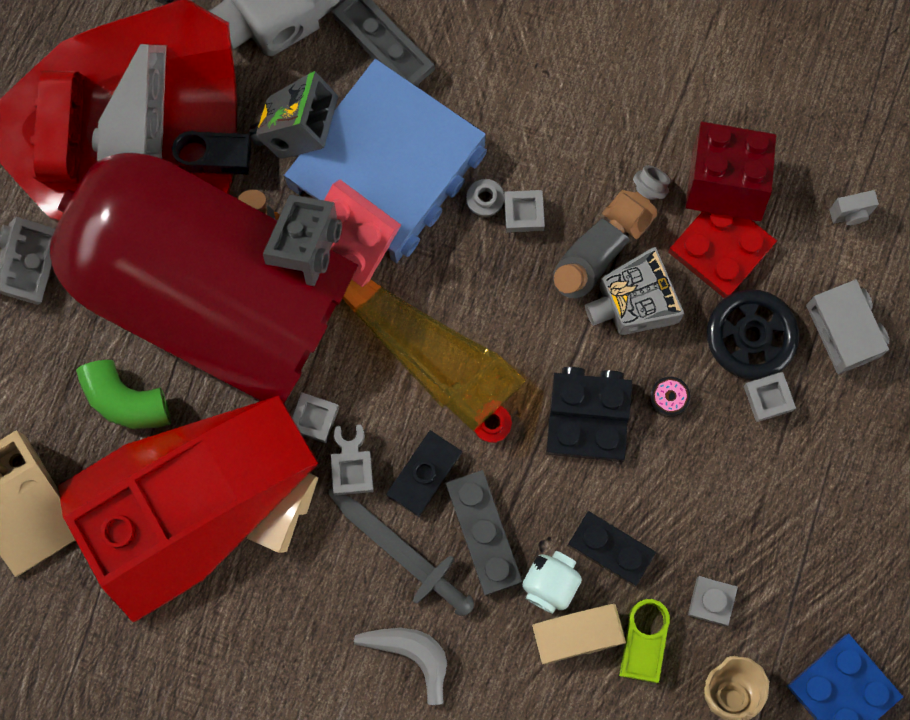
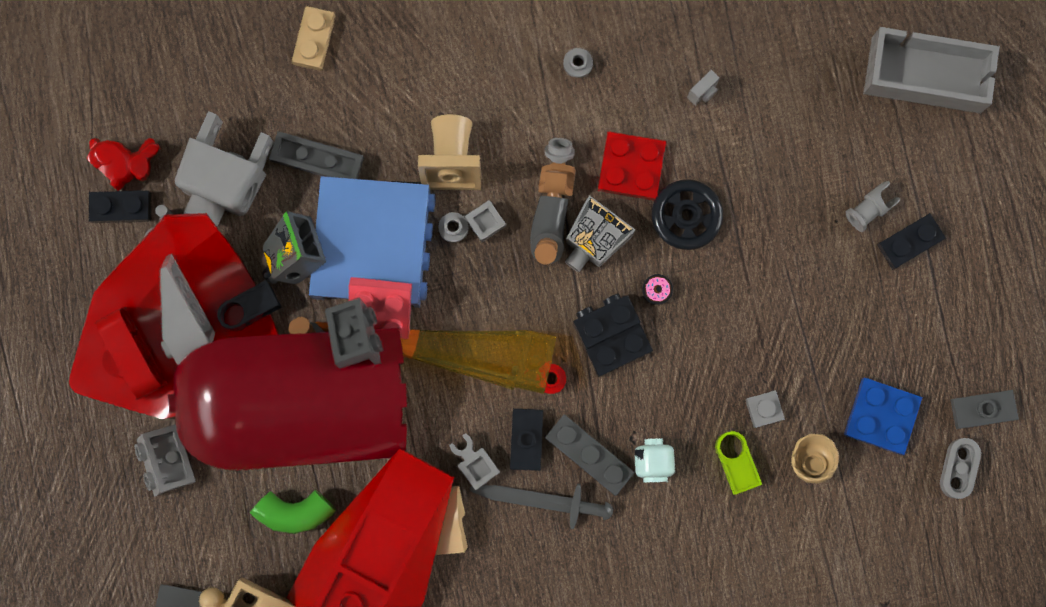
camera: 30 degrees left, 5 degrees up
light grey plate [292,392,339,443] -> none
light grey piece [354,628,447,705] -> none
tan slope [532,604,626,664] -> none
black plate [567,511,656,587] -> none
dark red brick [685,121,776,222] -> none
light grey plate [744,372,796,422] -> none
light grey brick [806,279,889,375] -> none
none -> tan plant [418,114,482,190]
none -> light grey plate [563,48,593,78]

